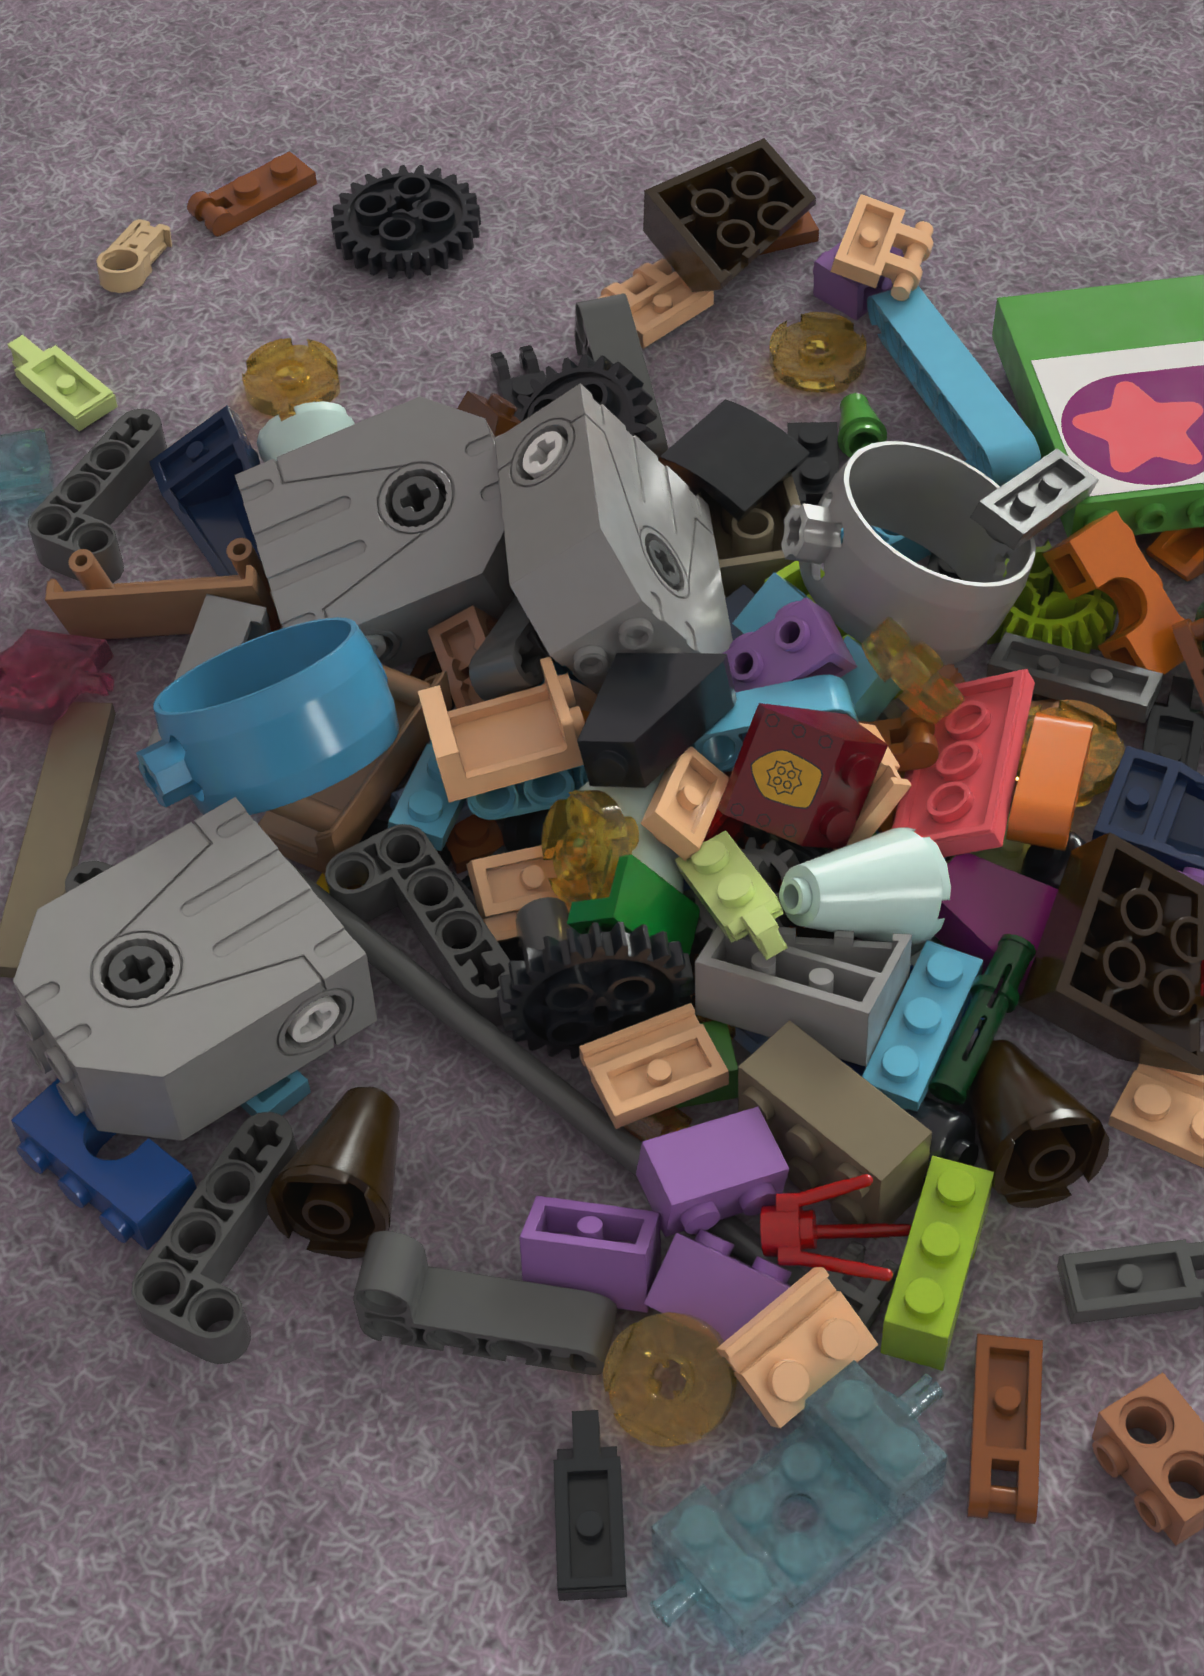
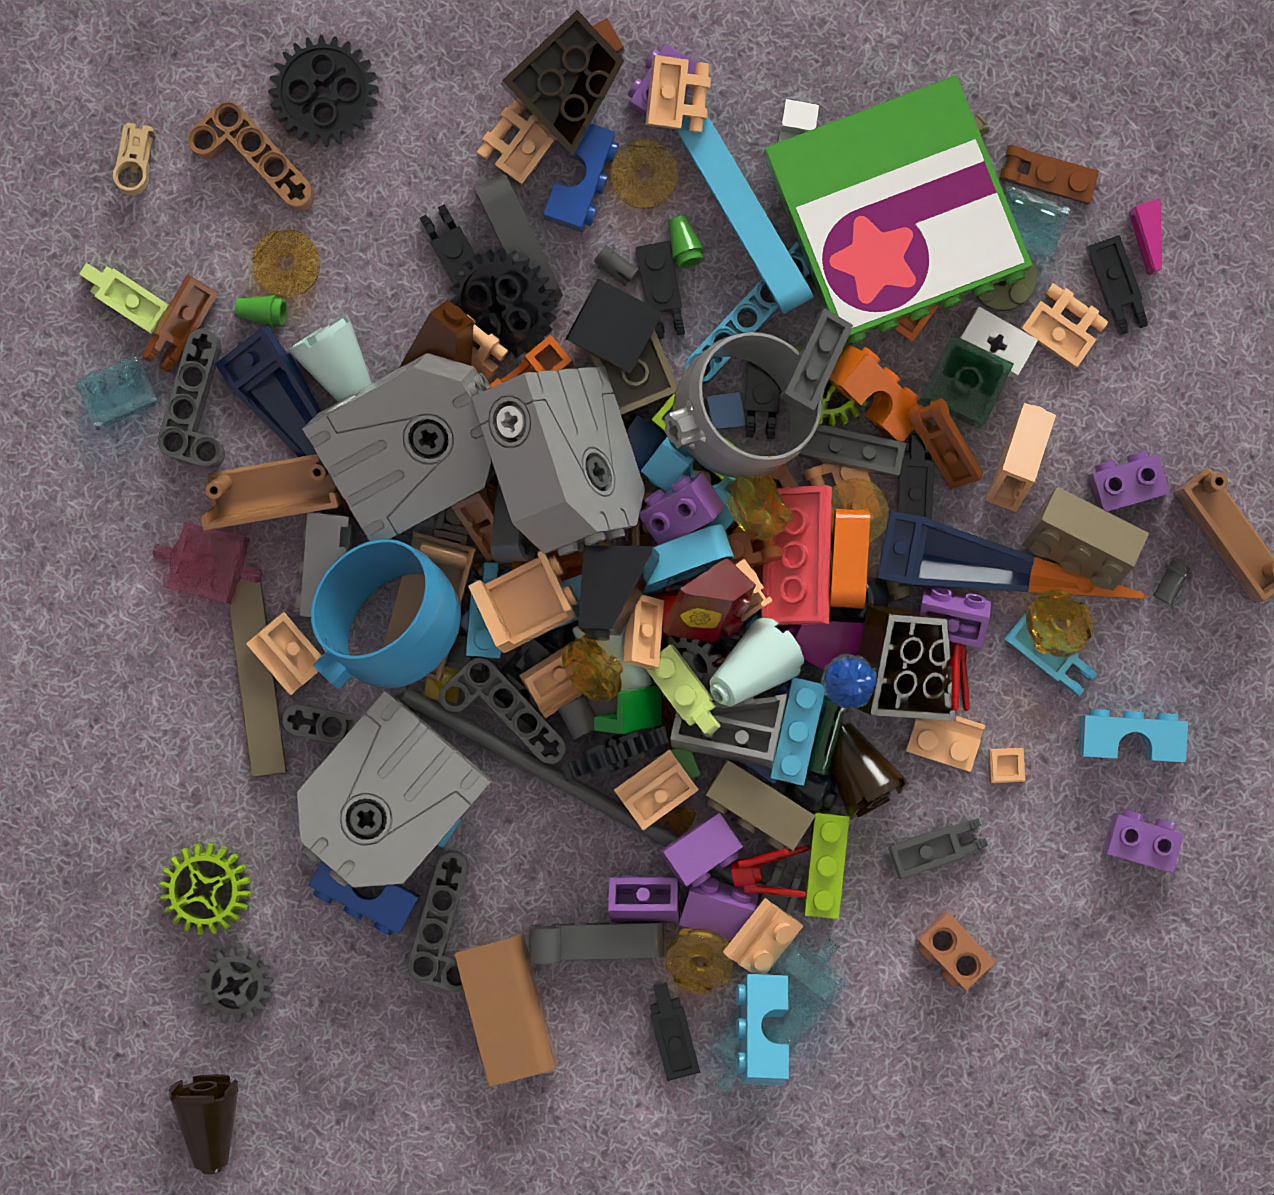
camera: 15 degrees left, 35 degrees up
dark orange plate [187,151,317,237] -> none
dark brown cone [266,1087,400,1259] -> none
dark orange plate [967,1334,1043,1524] -> none
none -> dark orange hinge [142,274,218,372]
none -> medium nougat beam [187,101,315,212]
none -> bright green cone [235,294,288,328]
none -> light nougat plate [245,612,322,696]
none -> medium nougat piece [454,932,558,1087]
none -> blue arch [543,124,619,232]
none -> medium azure arch [736,974,789,1086]
none -> blue piece [821,654,877,708]

